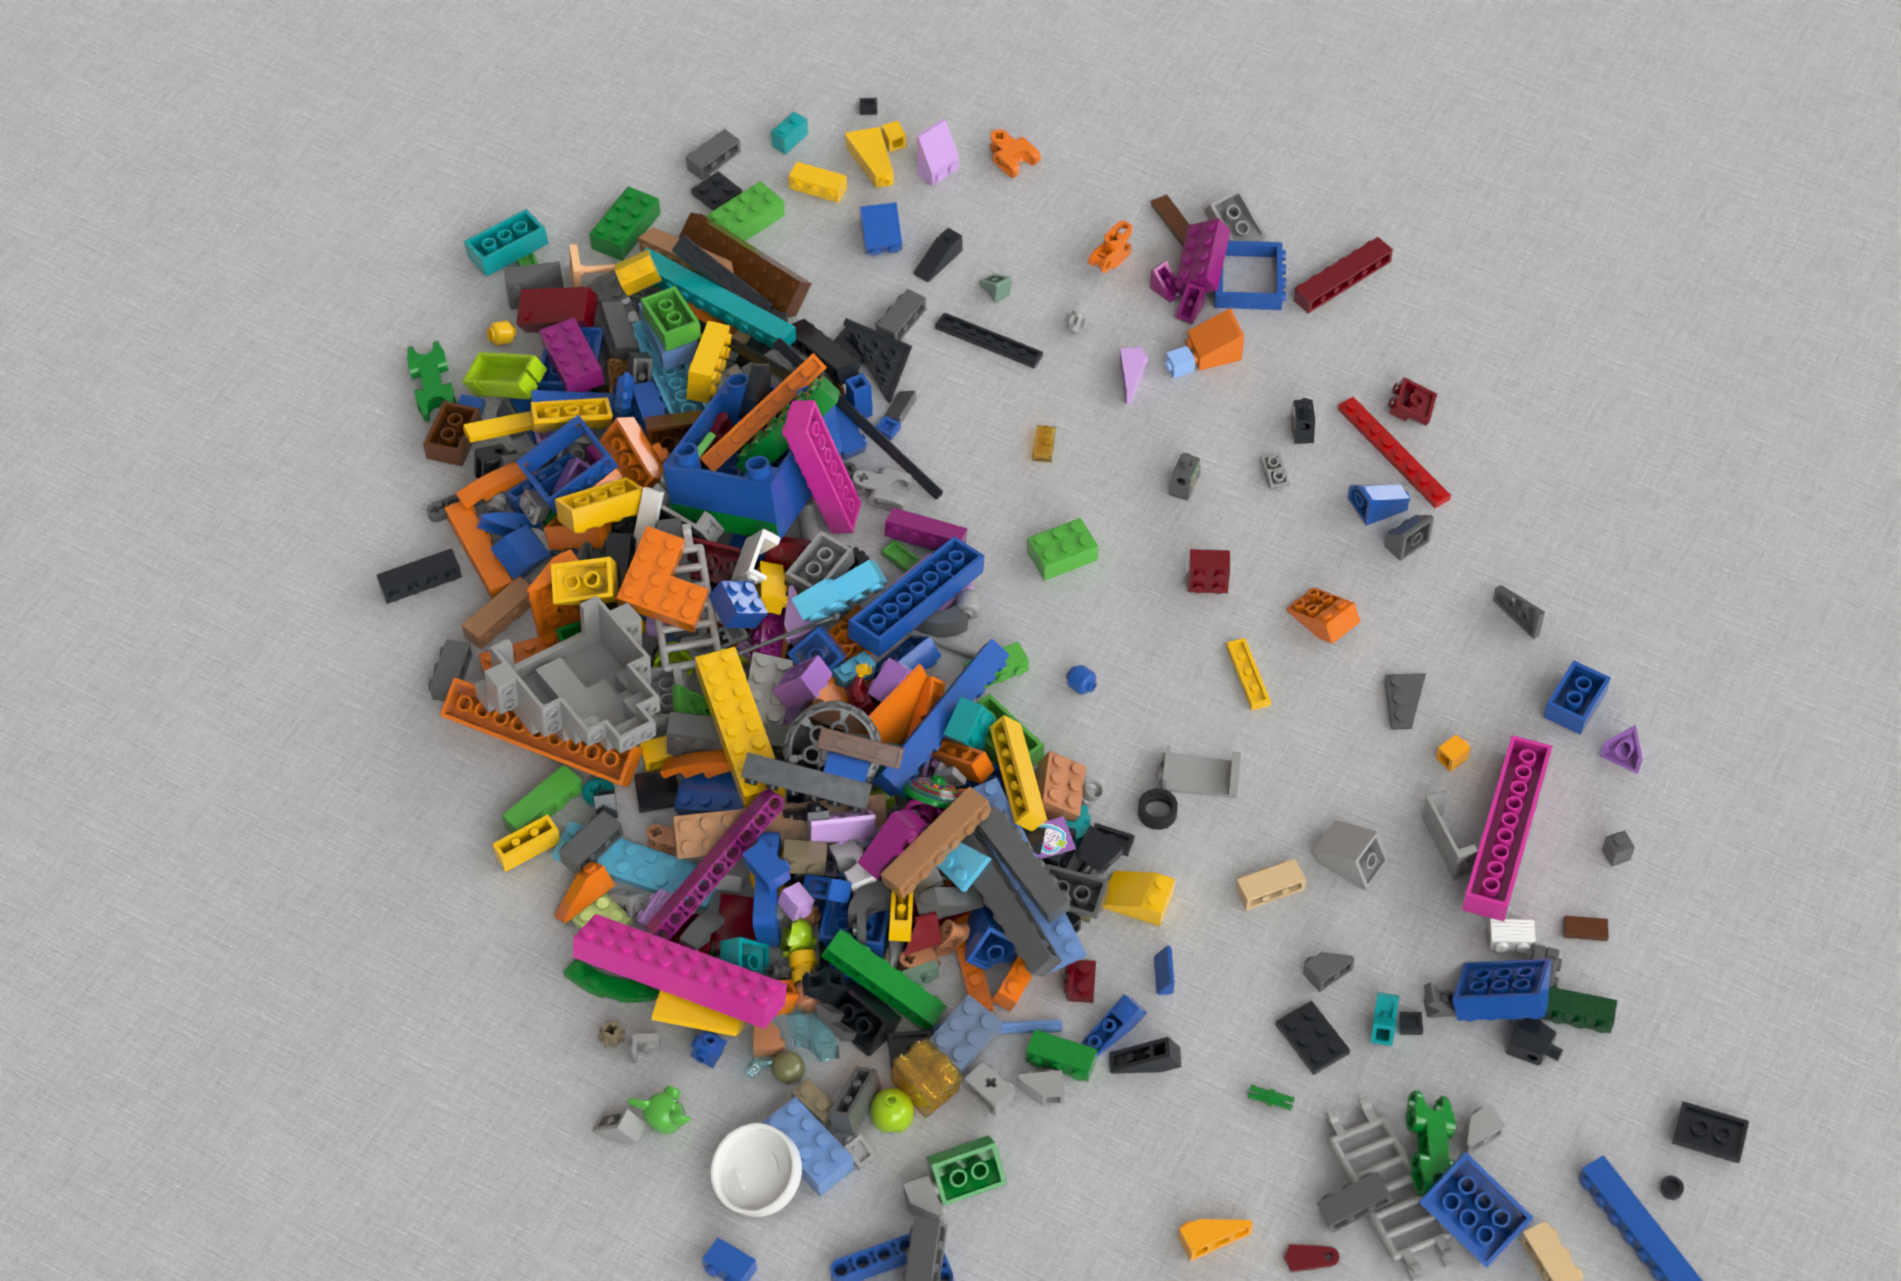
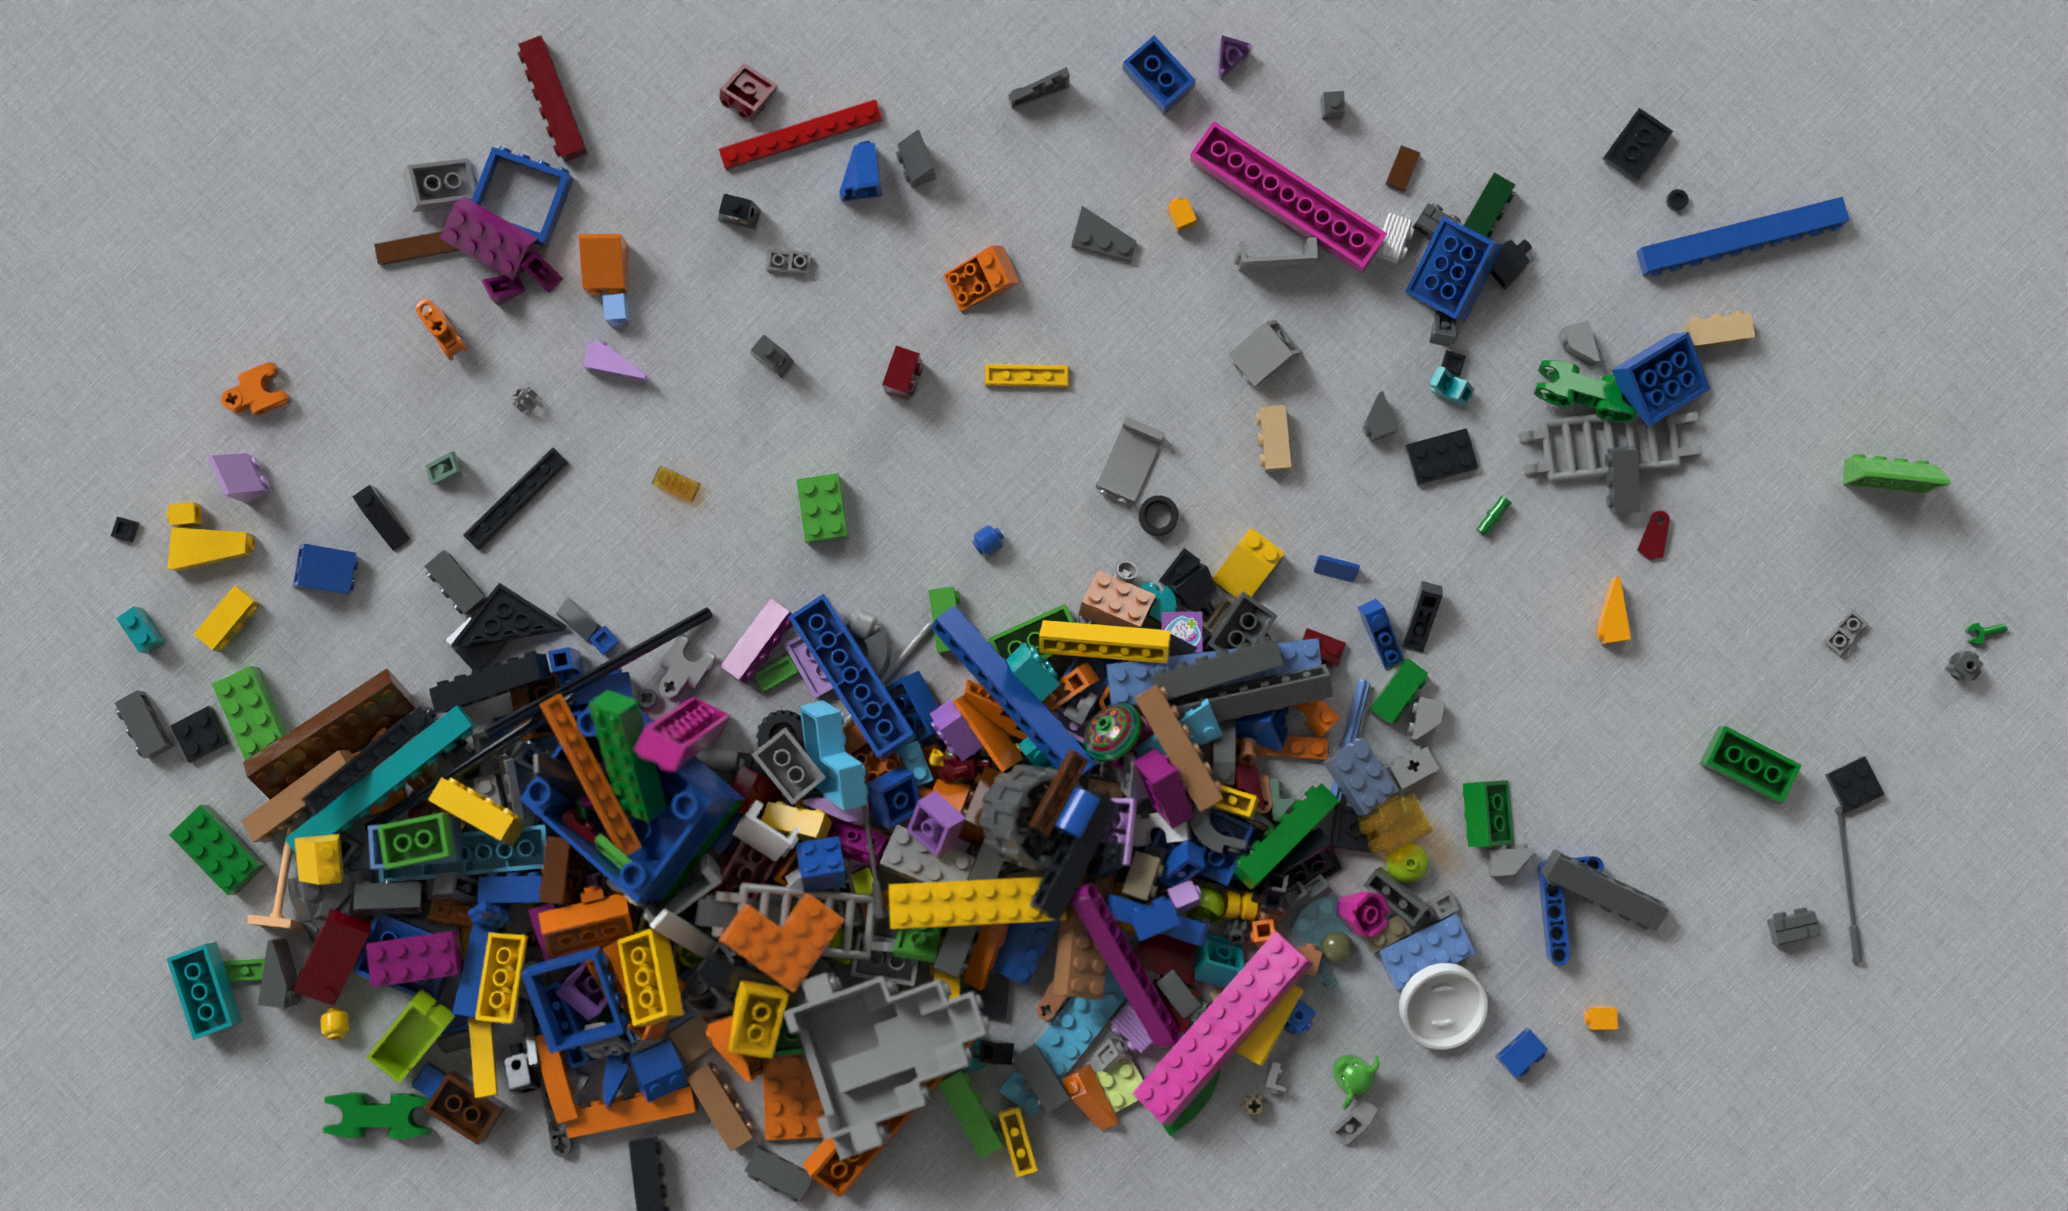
camera: 70 degrees left, 30 degrees up
none -> dark pink cone [1335,892,1389,937]

